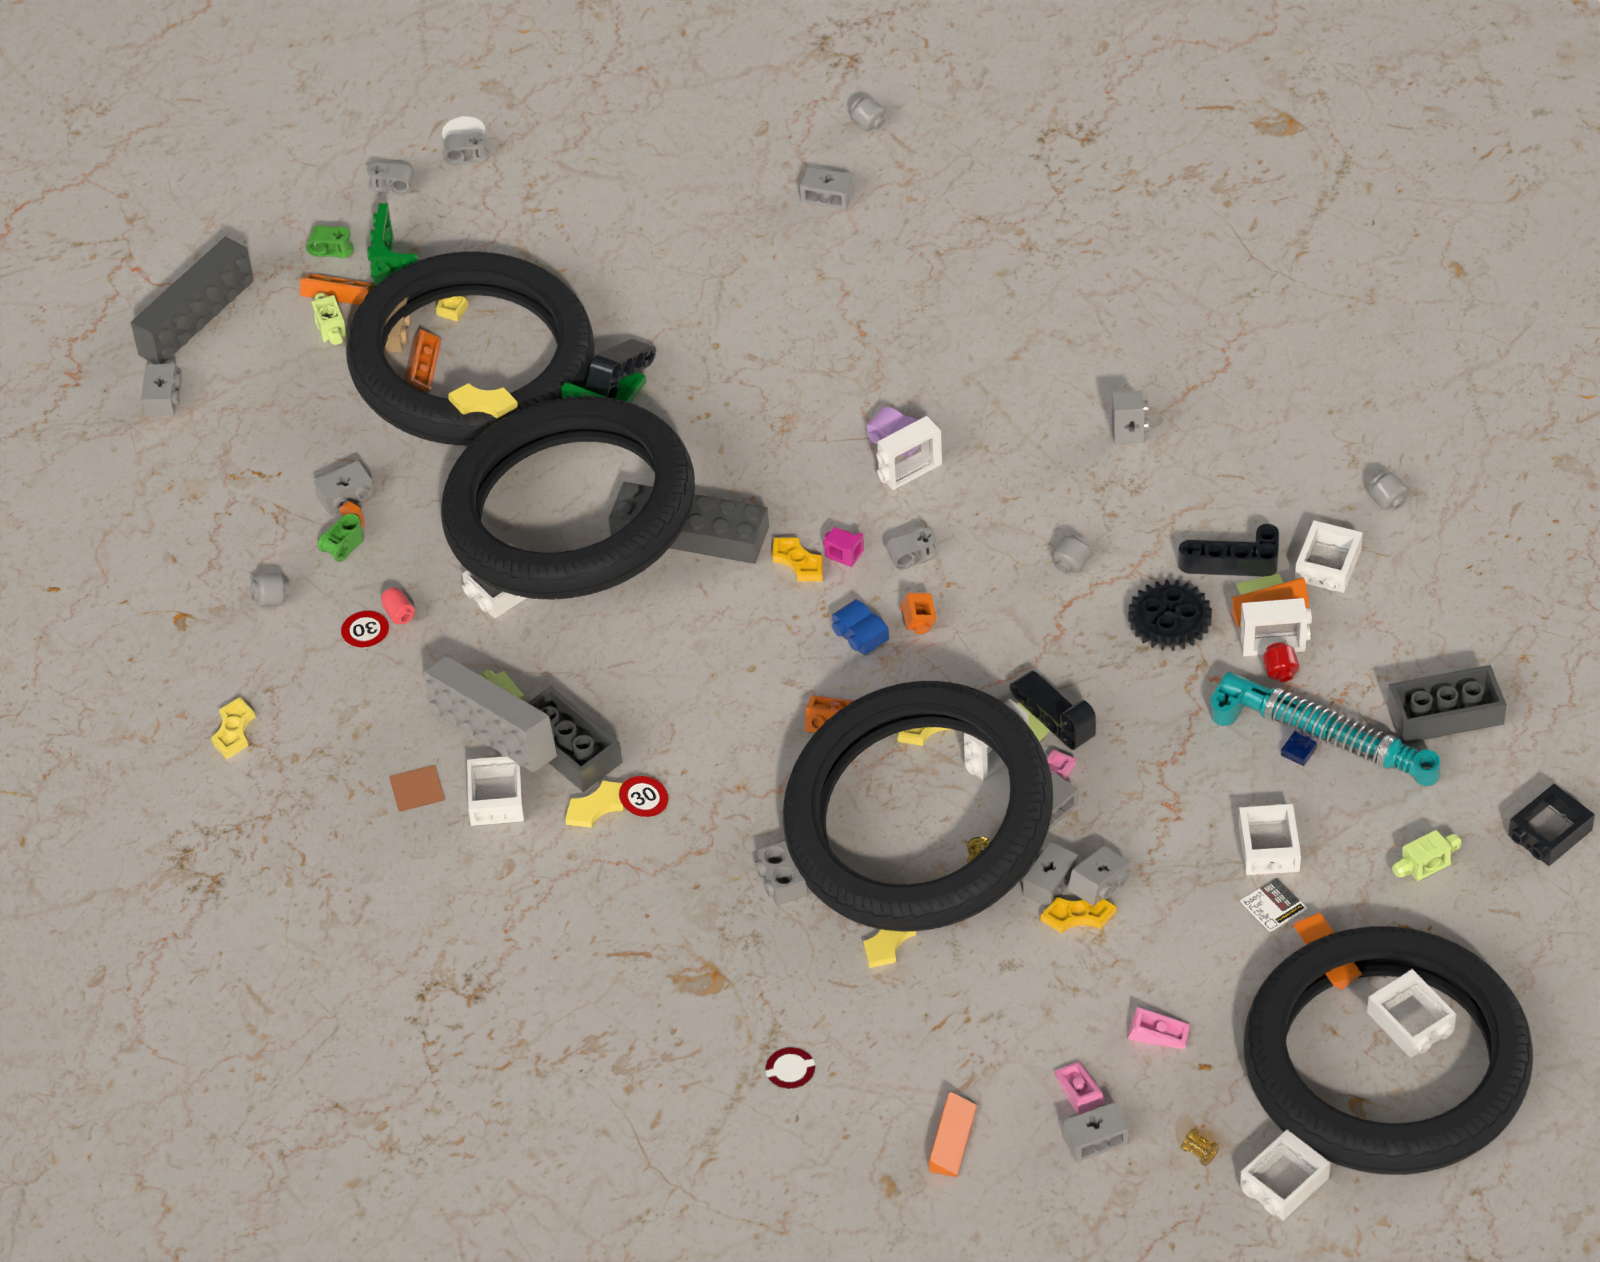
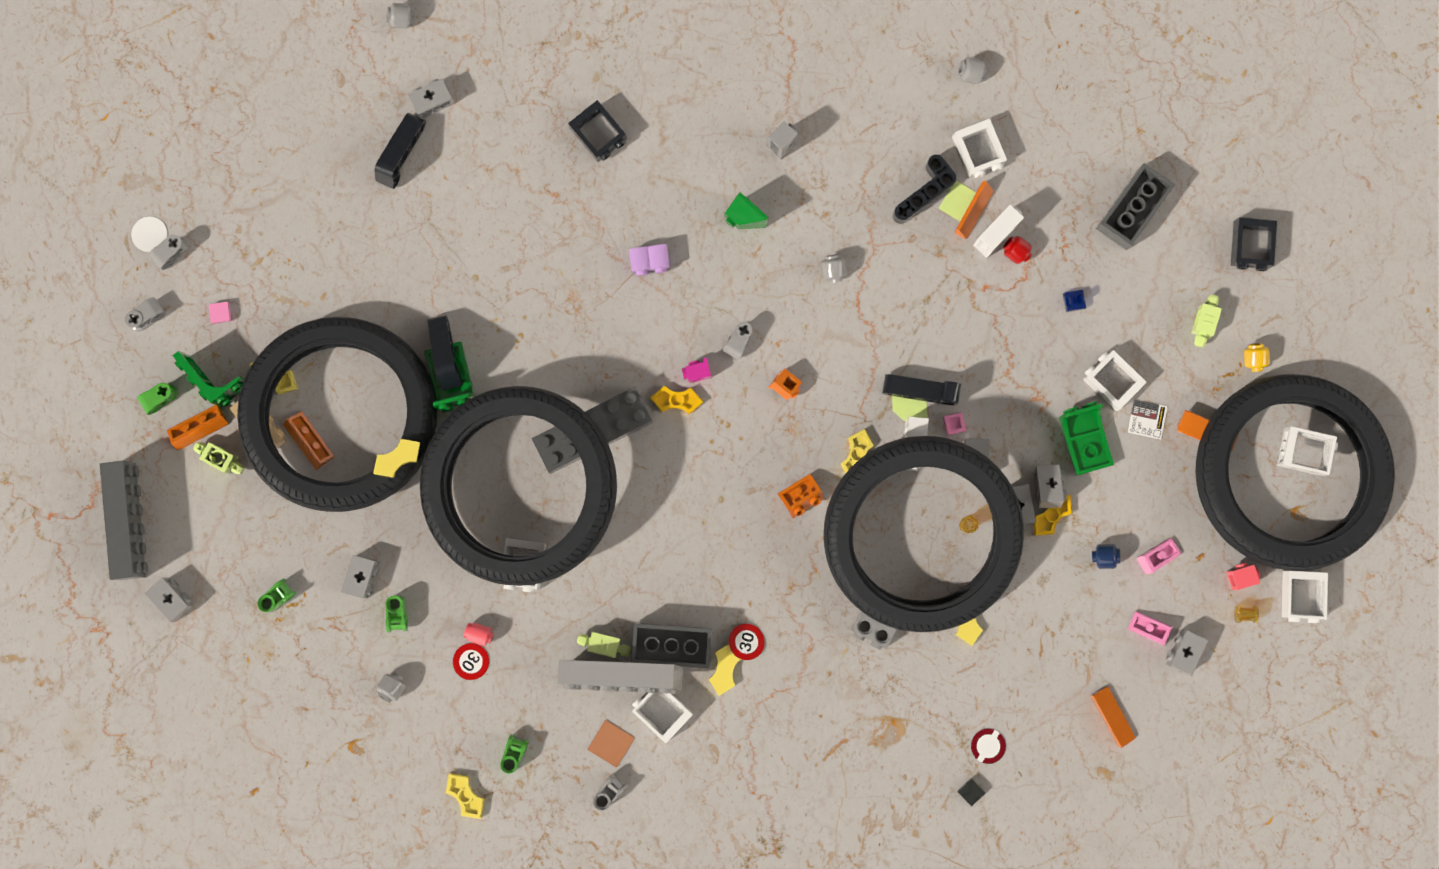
camera: 45 degrees left, 35 degrees up
orange tile [339,501,365,527] -> none
blue brick [832,599,889,655] -> none
white window [876,416,942,490] -> none
black gear [1128,579,1212,651] -> none
teal piece [1211,671,1441,786] -> none
none -> bright pink tile [209,302,232,324]
none -> bright green piece [257,578,296,613]
none -> black beam [374,113,426,189]
none -> bright green piece [500,734,529,774]
none -> black window [568,100,627,162]
none -> light grey piece [593,773,628,811]
none -> green slope [725,192,769,229]
none -> pearl dark grey tile [957,778,985,807]
none -> green bracket [1059,401,1114,476]
none -> dark blue head [1092,544,1120,569]
none -> coral brick [1227,562,1261,590]
none -> yellow head [1244,343,1270,372]

